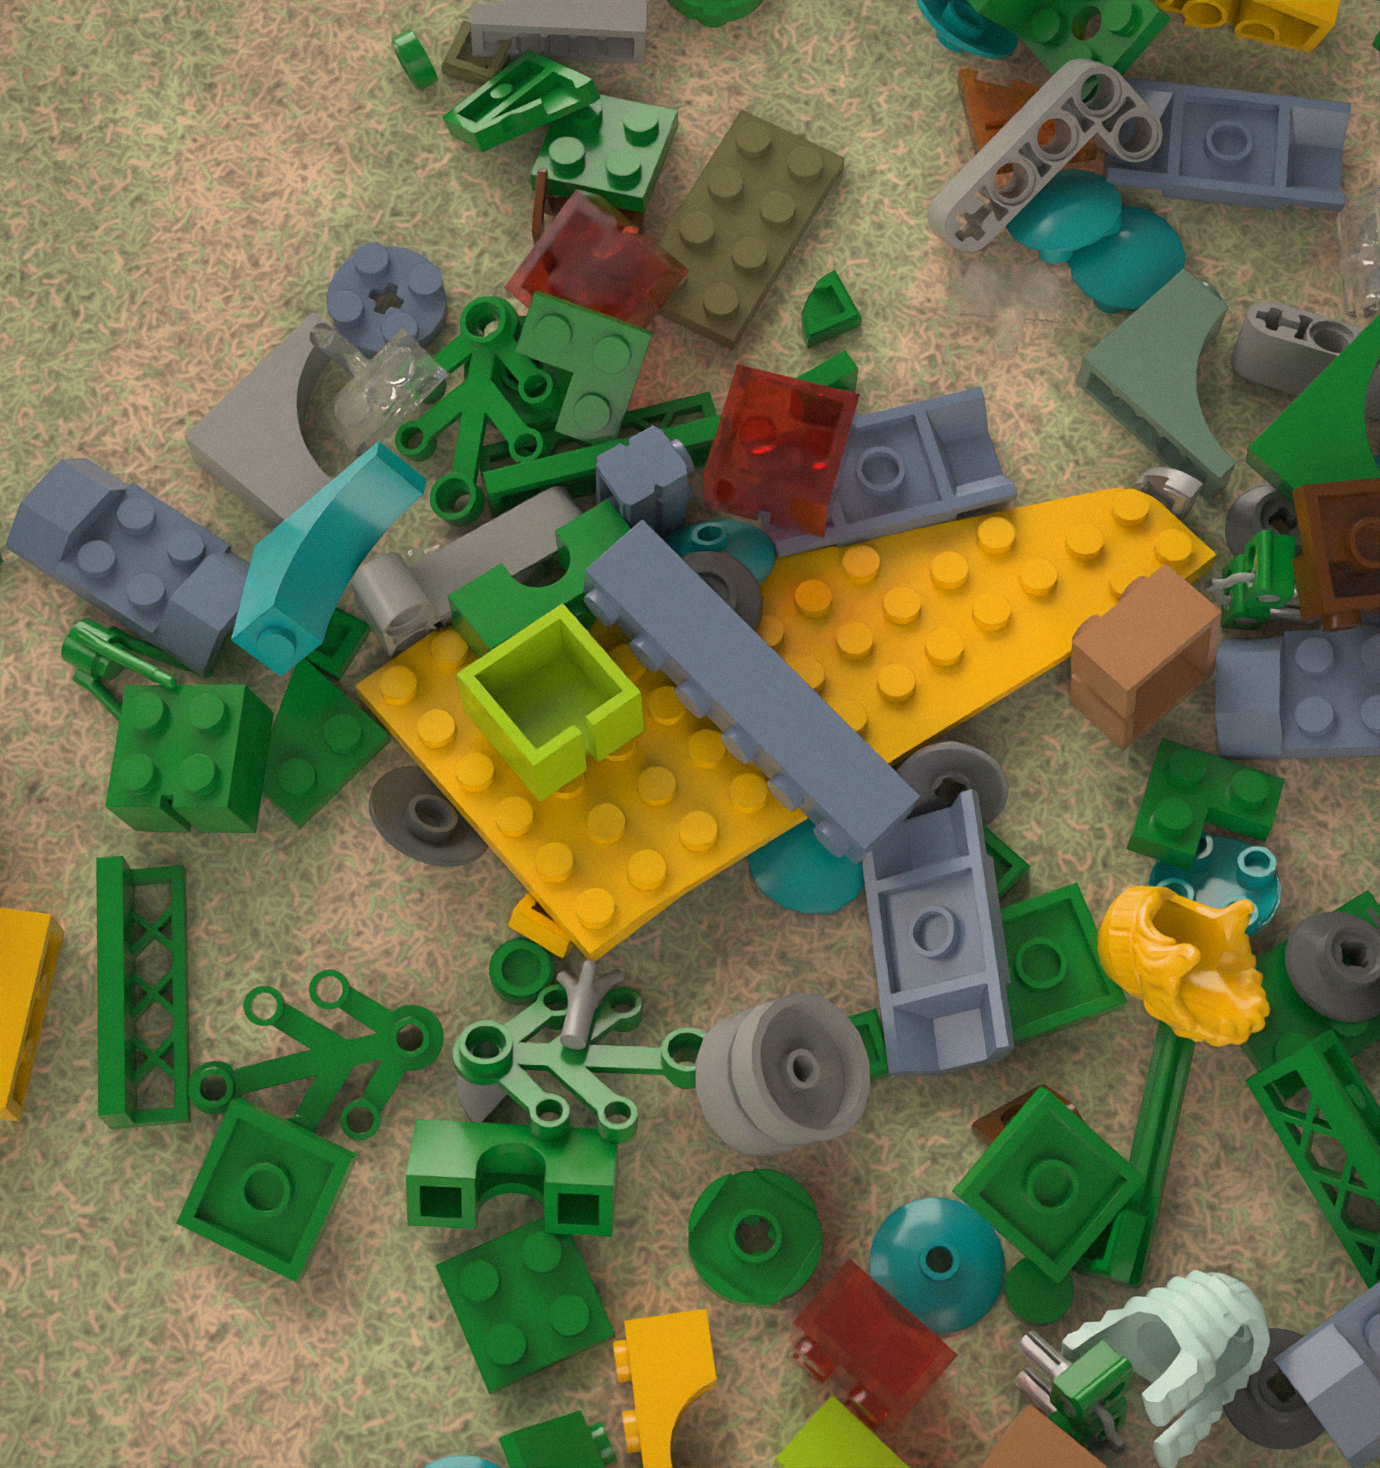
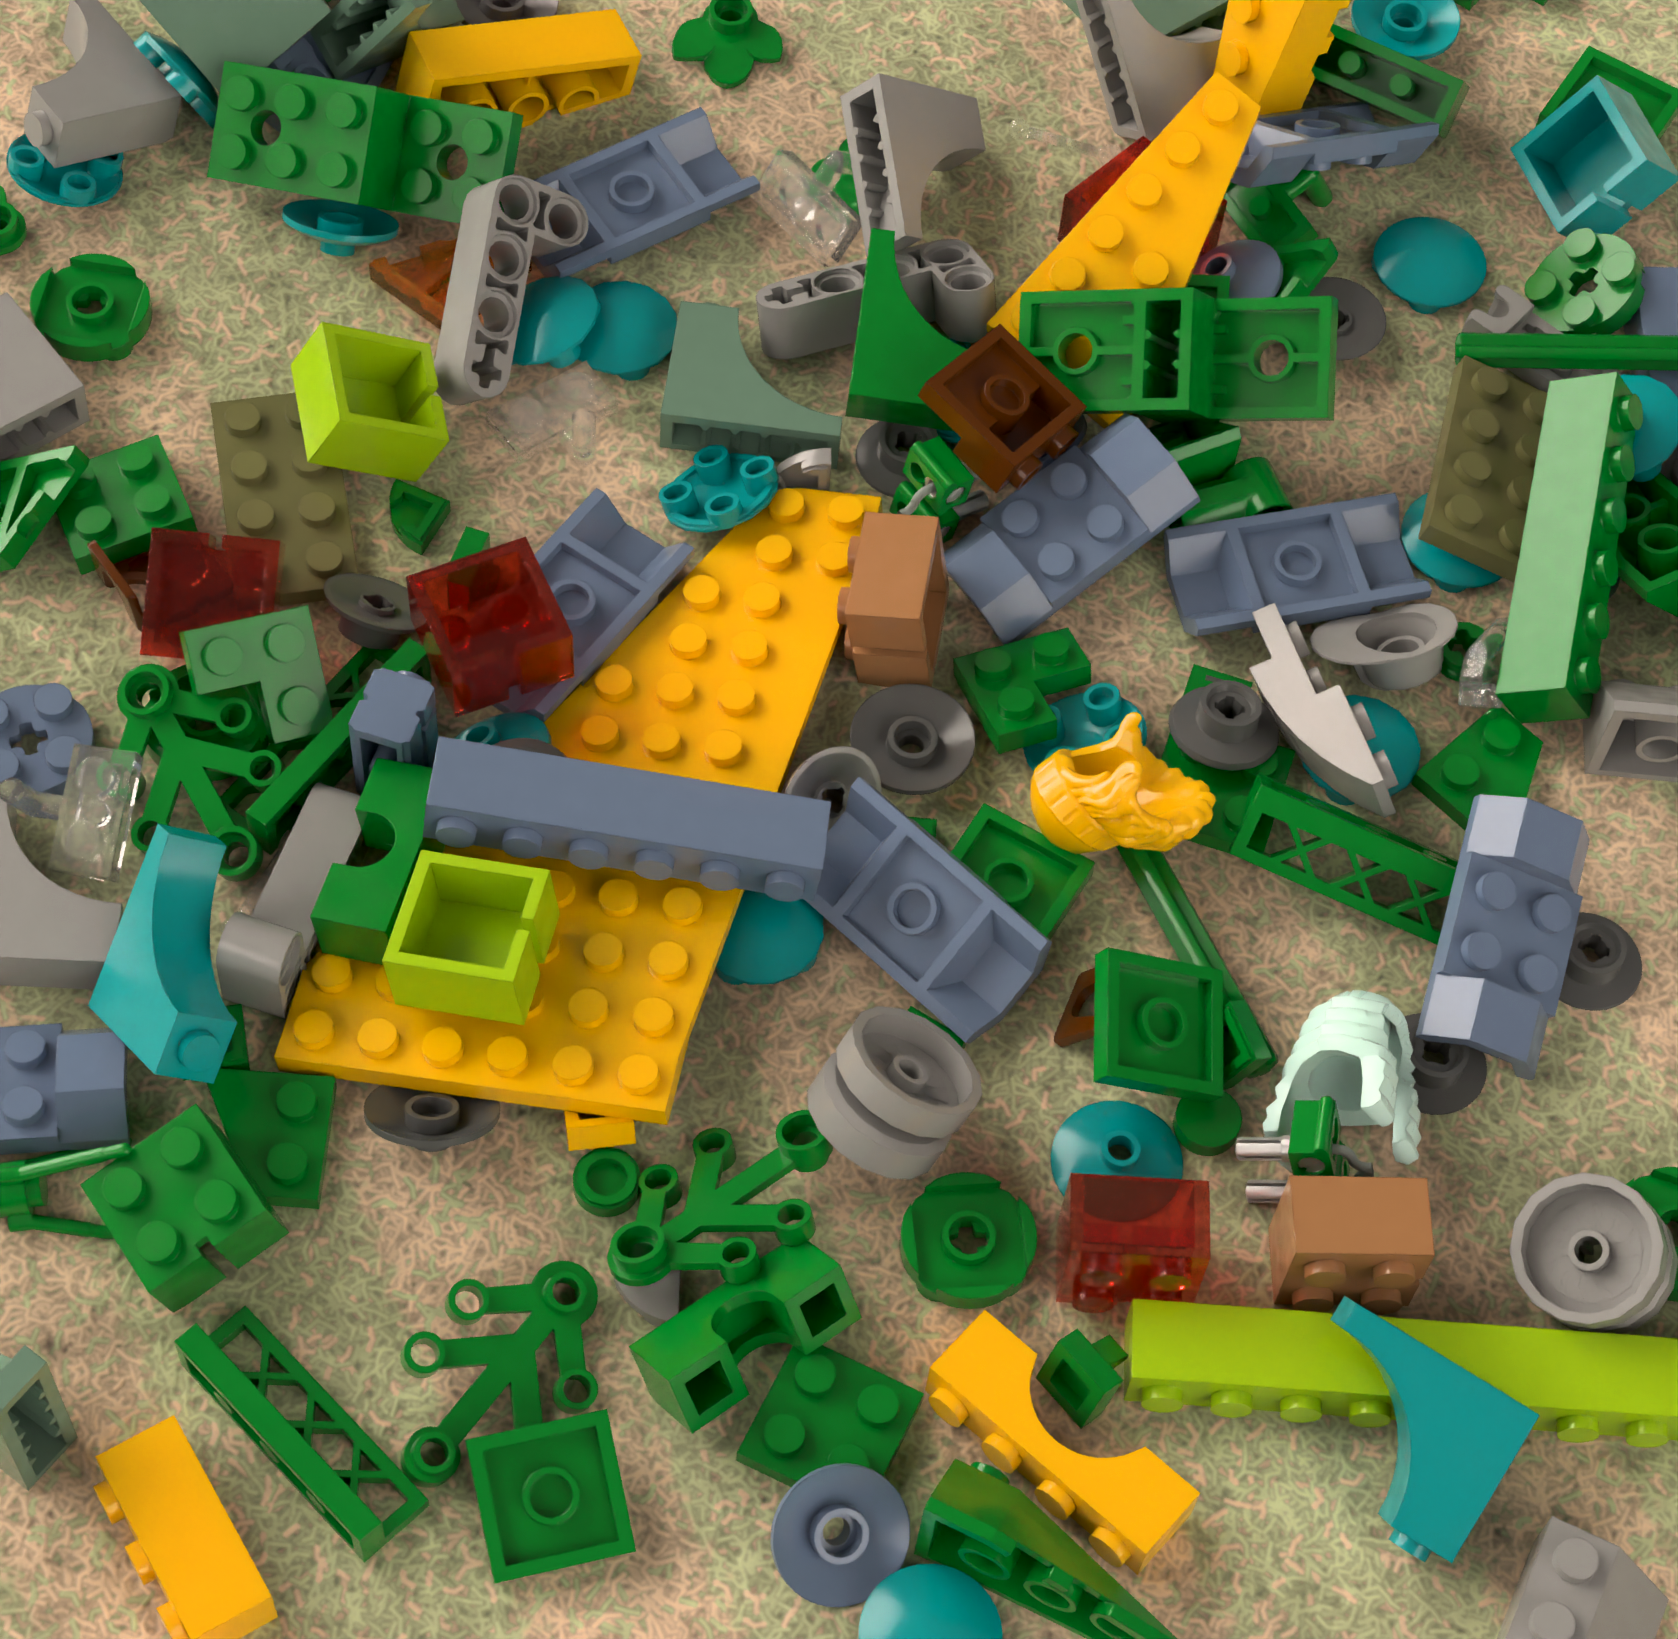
camera: 45 degrees left, 10 degrees down
light grey bar [557,960,624,1050] -> none
none -> lime piece [291,322,450,482]
none -> dark grey piece [324,573,433,650]
none -> teal dish [658,445,779,533]
none -> sand blue dish [770,1463,910,1607]
none -> dark grey dish [849,684,975,795]
none -> green tile [1036,1329,1129,1429]

